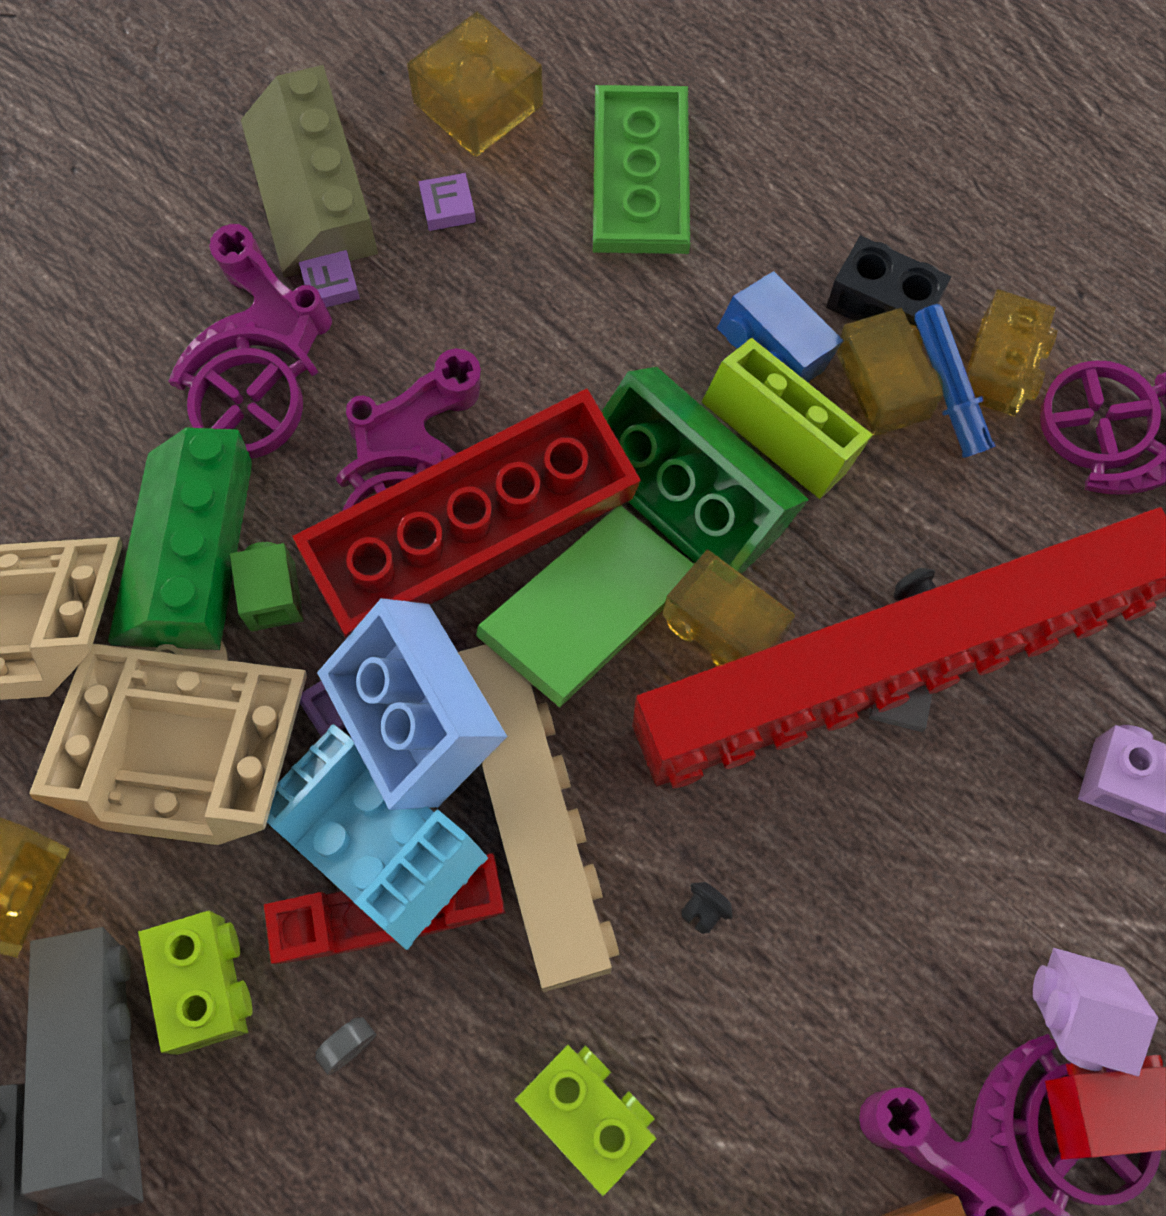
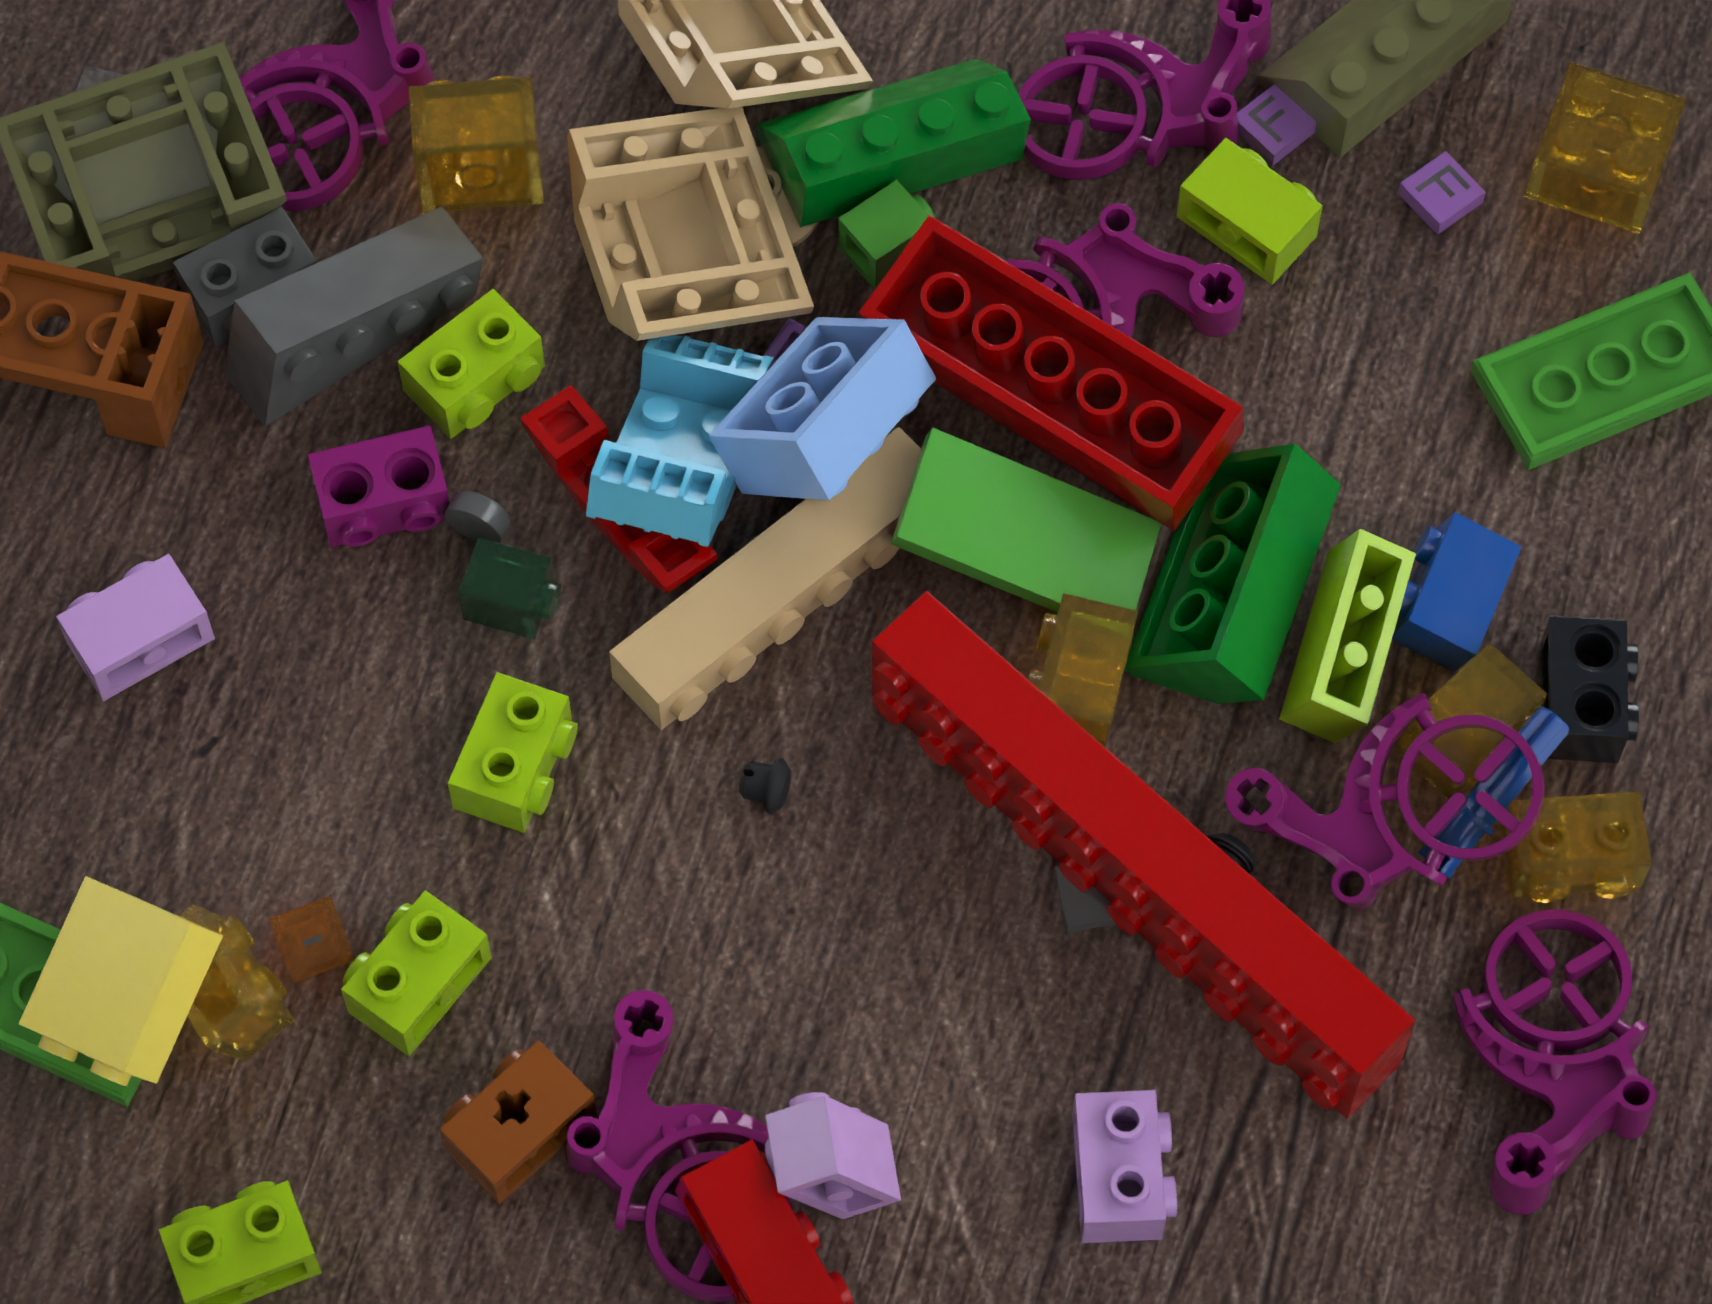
camera: 65 degrees right, 5 degrees down
none -> magenta brick [308,425,450,548]
none -> clear green brick [458,538,561,640]
none -> lime brick [1176,138,1323,285]
none -> magenta piece [1225,693,1545,910]

